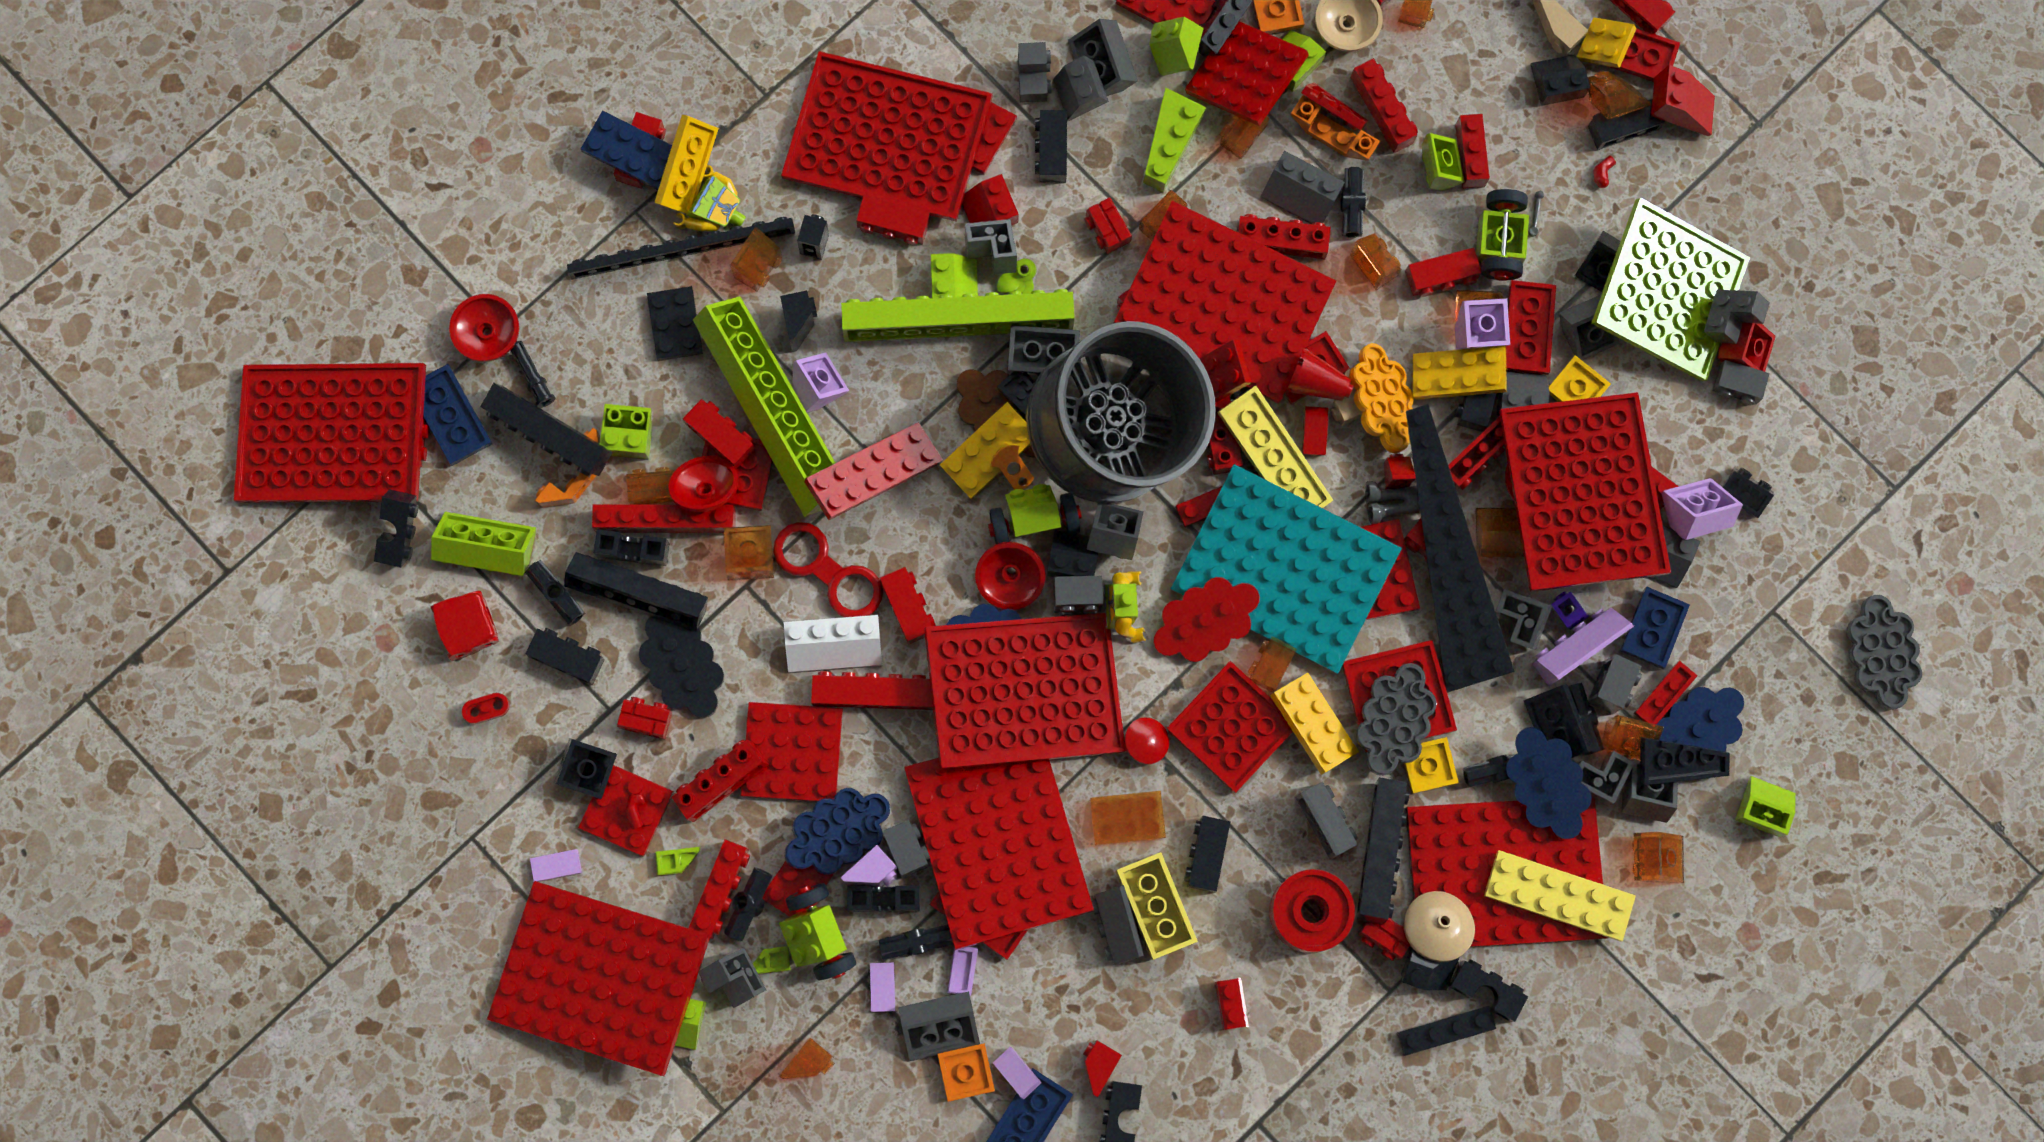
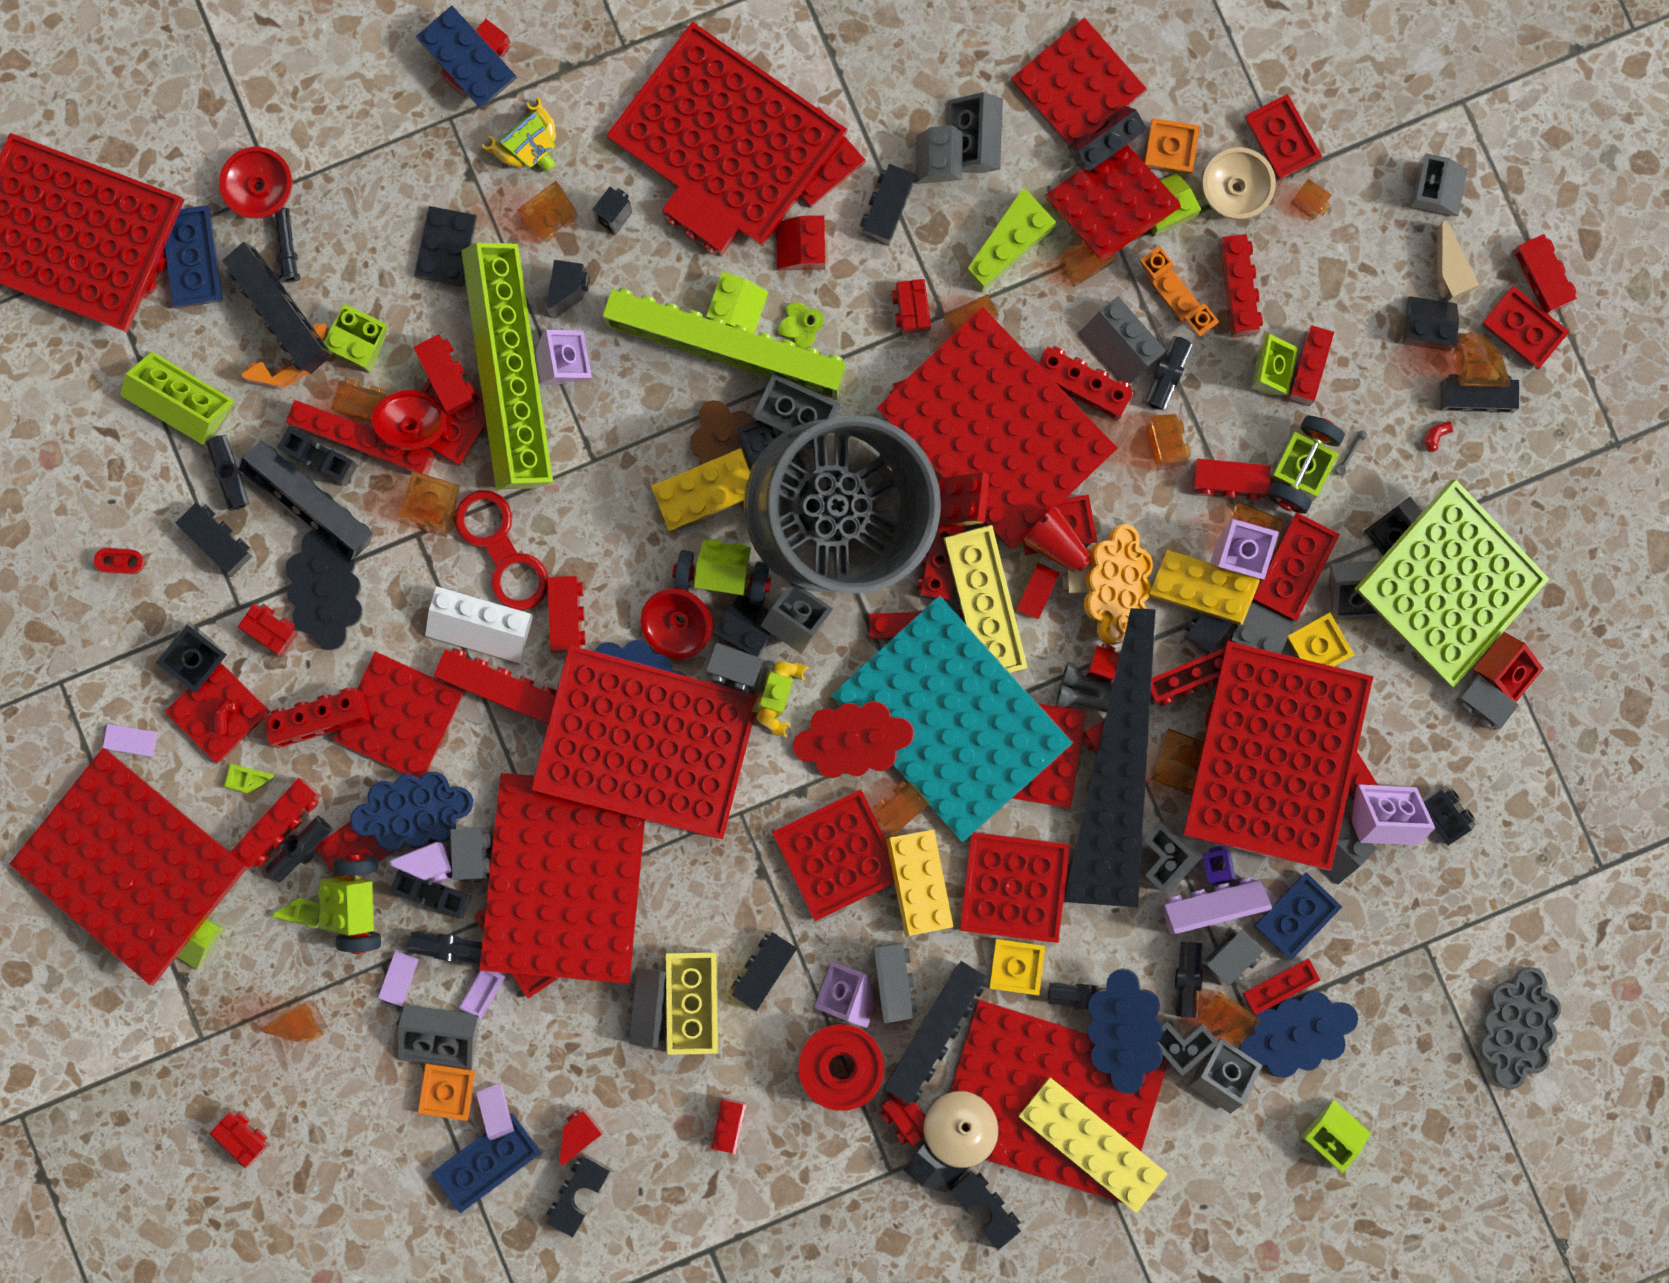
camera: 25 degrees right, 5 degrees up
black arch [374,489,419,568] -> none
red piece [431,591,499,661] -> none
black plate [567,217,795,280] -> none
yellow plate [654,114,719,214] -> none
dark grey brick [698,948,766,1008] -> none
plate [804,422,943,520] -> none
dark grey brick [965,219,1017,275] -> none
orange piece [990,445,1034,490] -> none
dark grey brick [1018,42,1052,103] -> none
clear orange plate [1090,791,1166,846] -> none
red dish [1123,717,1169,765] -> none
lime slope [1149,17,1203,76] -> none
red wing [1301,82,1369,130] -> none
dark grey plate [1355,663,1437,776] -> none
black plate [1397,1006,1497,1056] -> none
black plate [1523,684,1592,758] -> none
yellow plate [1576,17,1636,68] -> none
clear orange slope [1632,832,1684,883] -> none
black wing [1640,737,1730,785] -> none
red slope [1651,65,1715,136] -> none
dark grey brick [1704,289,1770,344] -> none
none -> lavender slope [814,961,876,1028]

